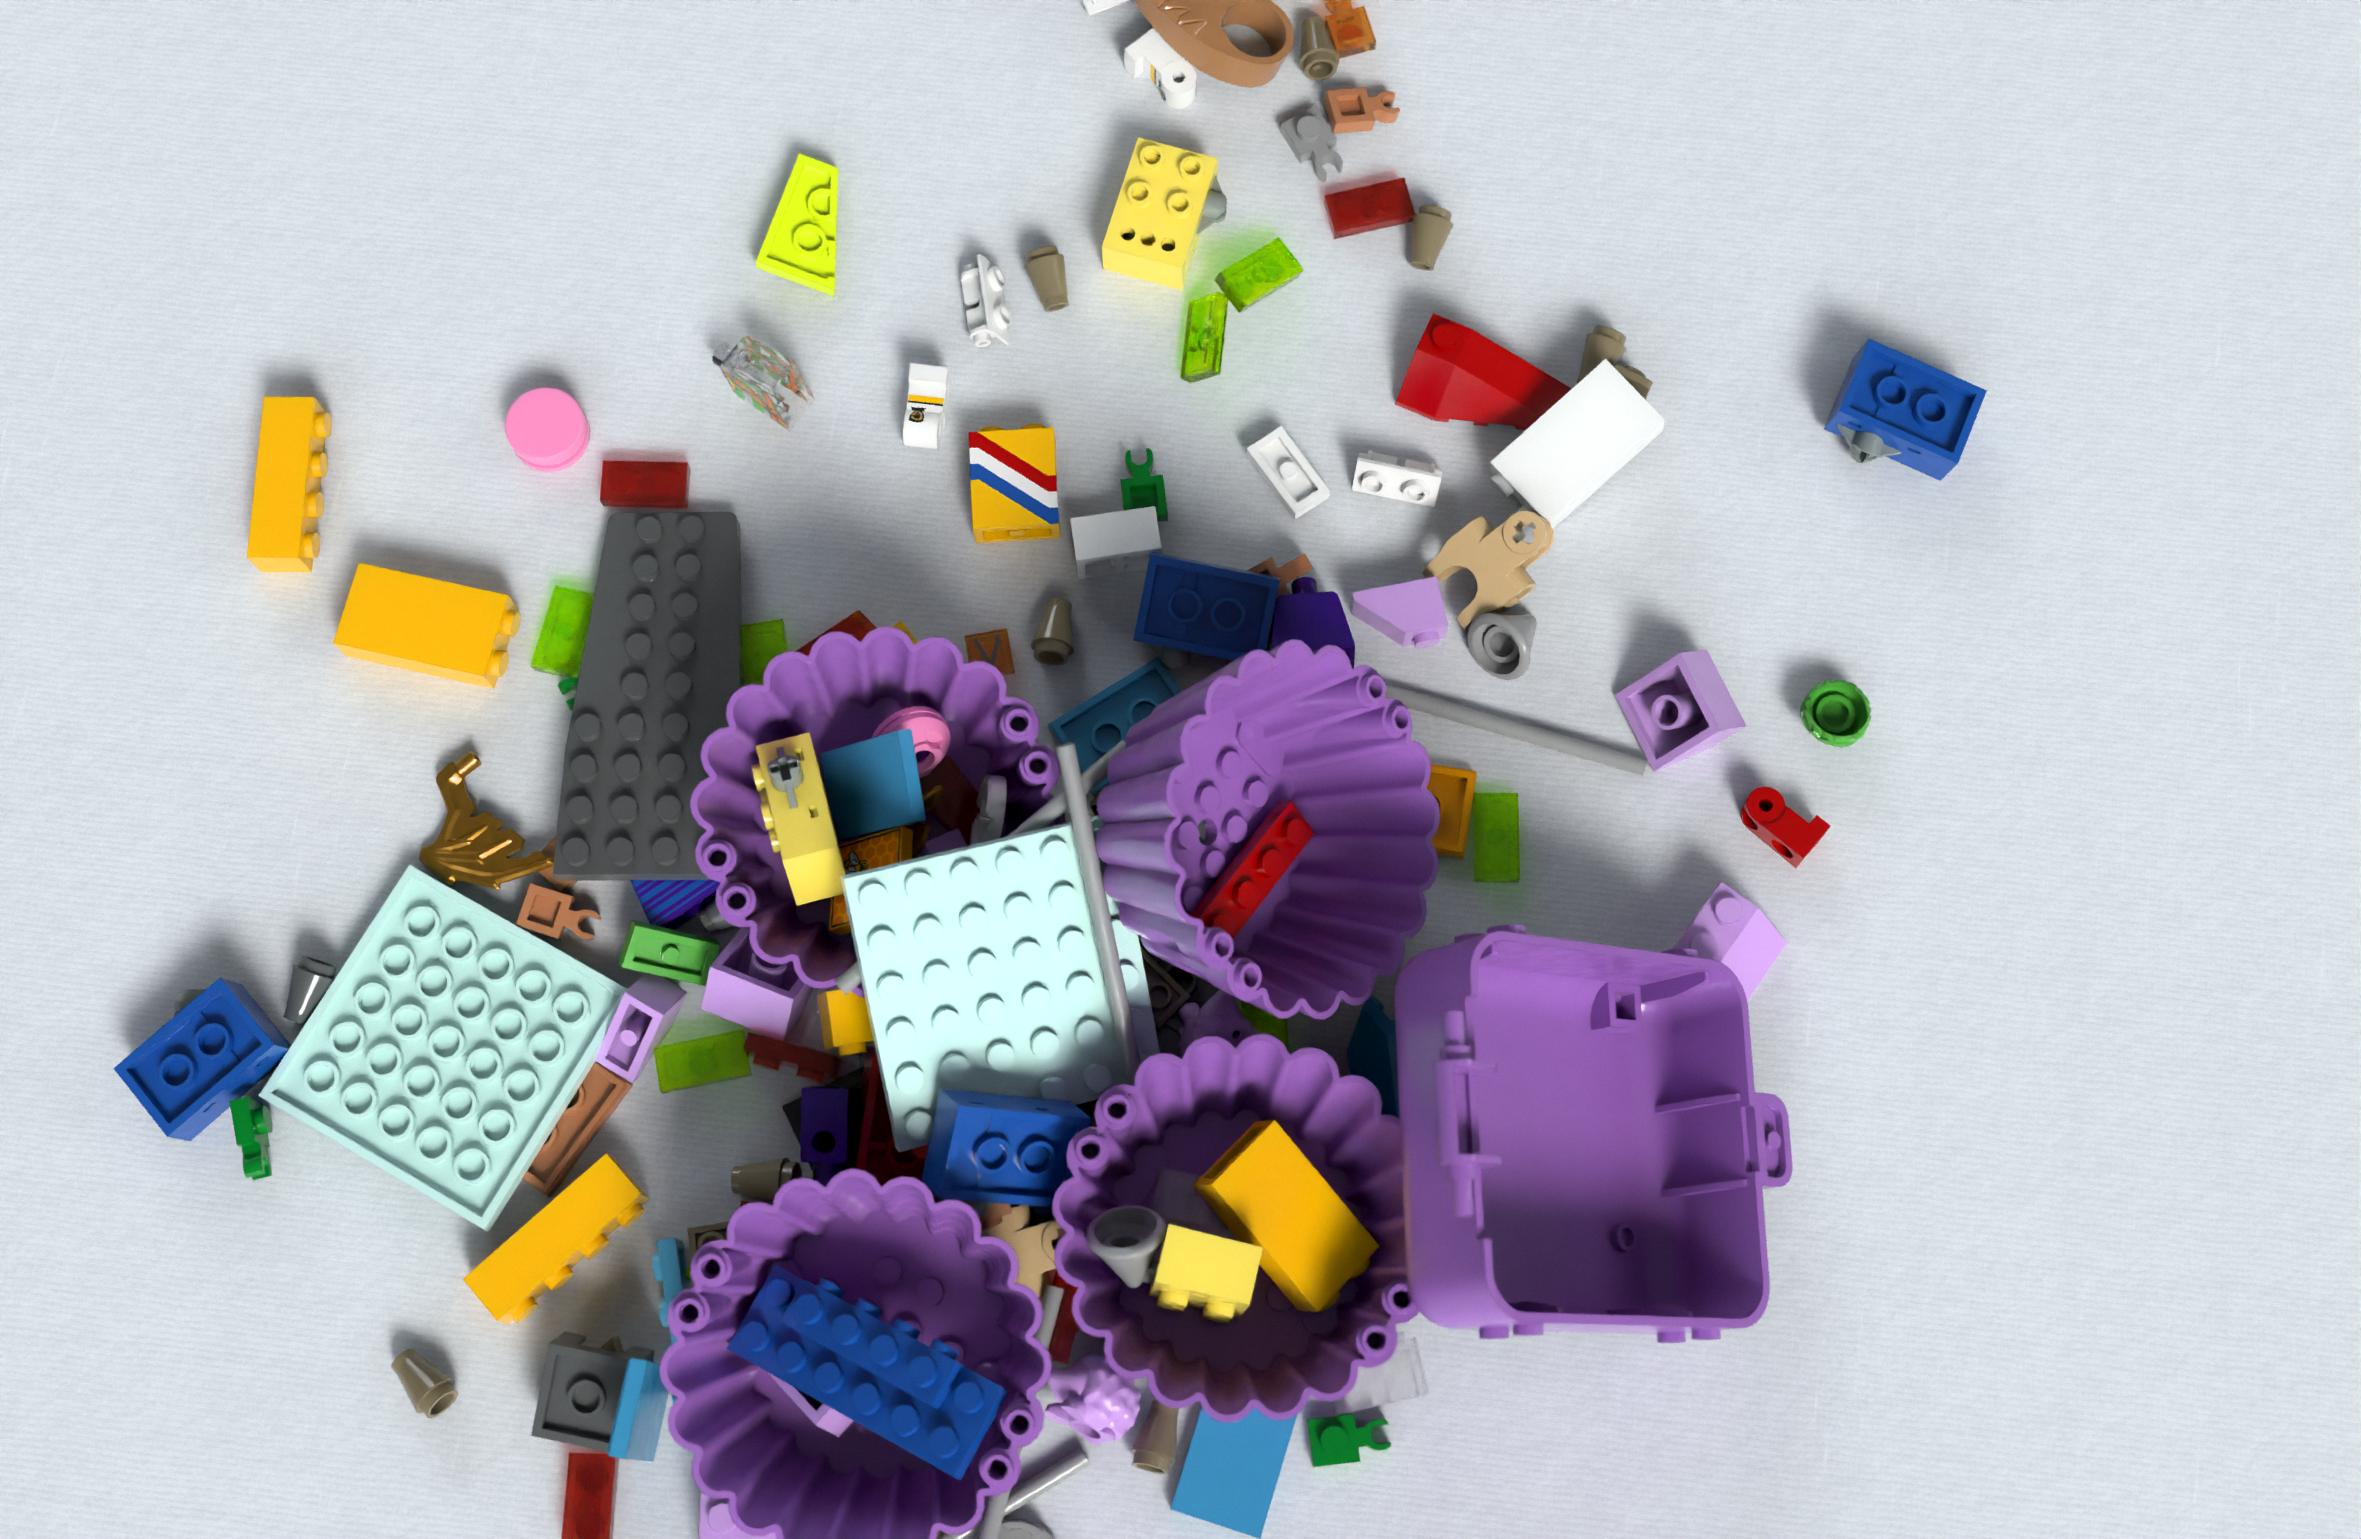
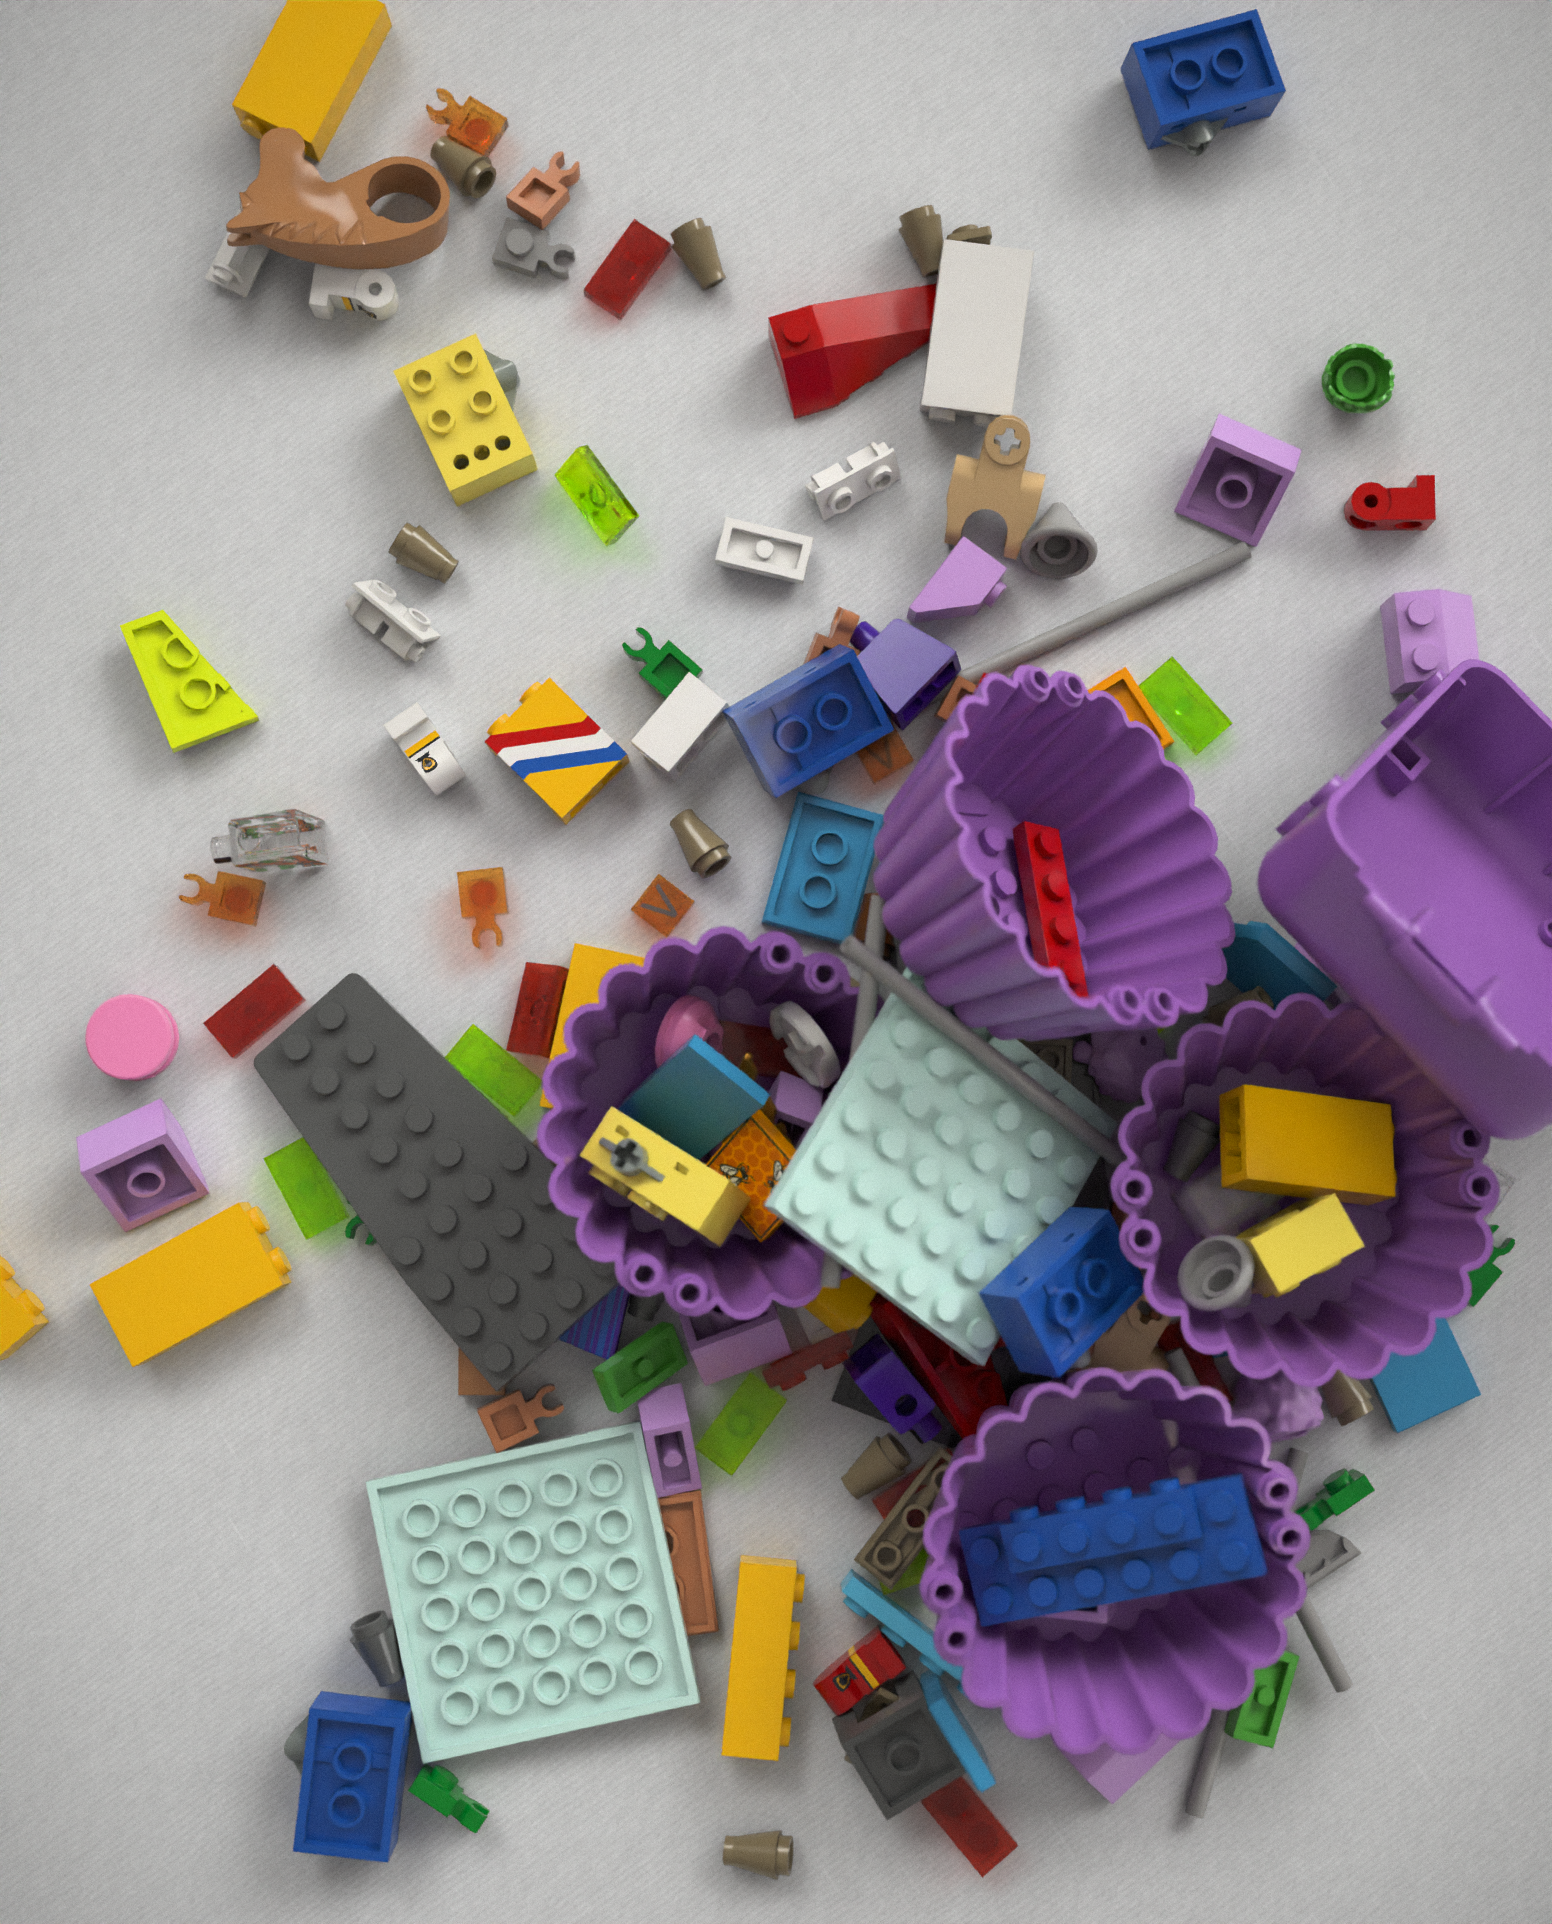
camera: 45 degrees left, 10 degrees up
pearl gold animal [419,751,554,890] -> none
clear neon green plate [1214,237,1304,313] -> none
none -> lavender slope [76,1098,209,1232]
none -> clear orange plate [179,871,266,927]
none -> clear orange plate [457,867,509,950]
none -> red leg [812,1625,906,1716]
none -> dark grey cone [1163,1110,1220,1183]
none -> green plate [1294,1468,1375,1532]

